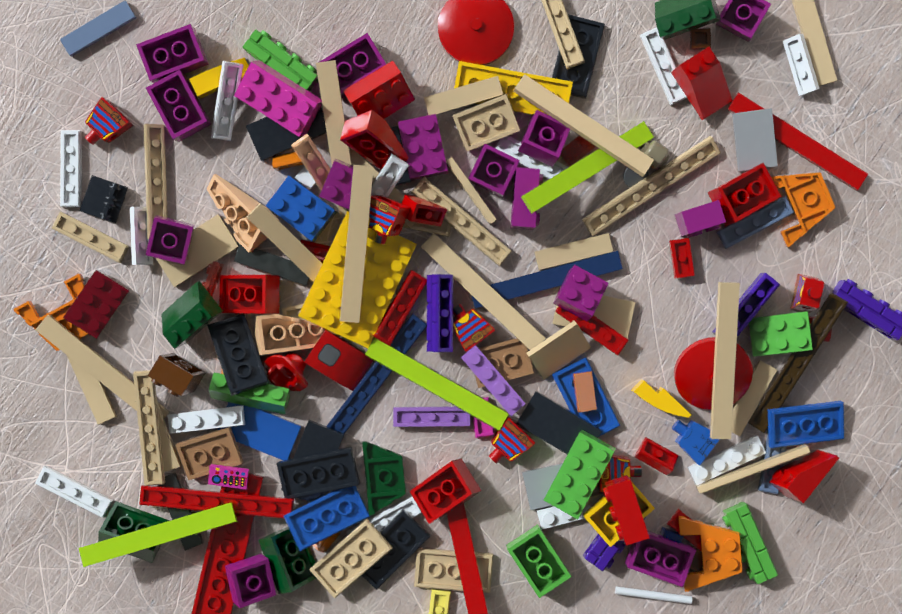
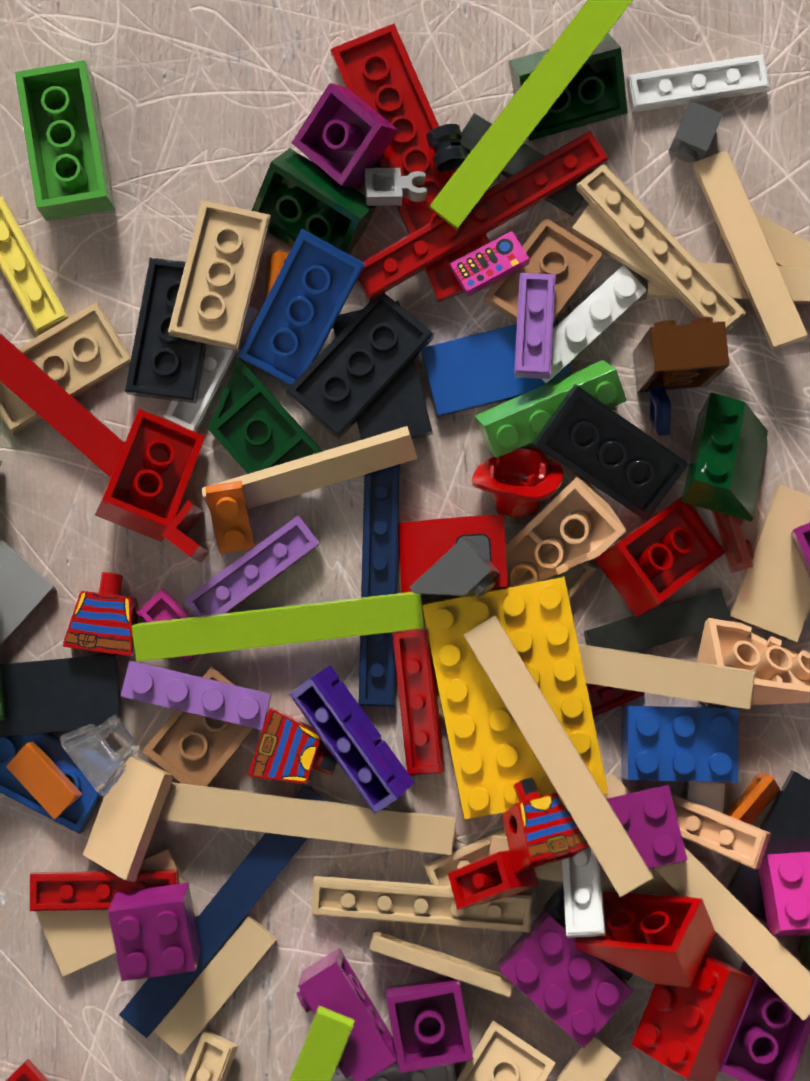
camera: 145 degrees right, 5 degrees down
none -> clear piece [59,715,141,796]
none -> red panel [162,500,209,563]
none -> tan tile [202,426,418,509]
none -> orange plate [206,481,255,554]
none -> light grey plate [364,168,427,206]
none -> dark grey slope [409,538,500,597]
none -> black wheel [426,124,468,172]
none -> medium lavender tile [514,273,556,379]
none -> clear blue tile [649,387,671,436]
none -> dark grey brick [669,101,723,163]
none -> tan tile [693,150,808,351]

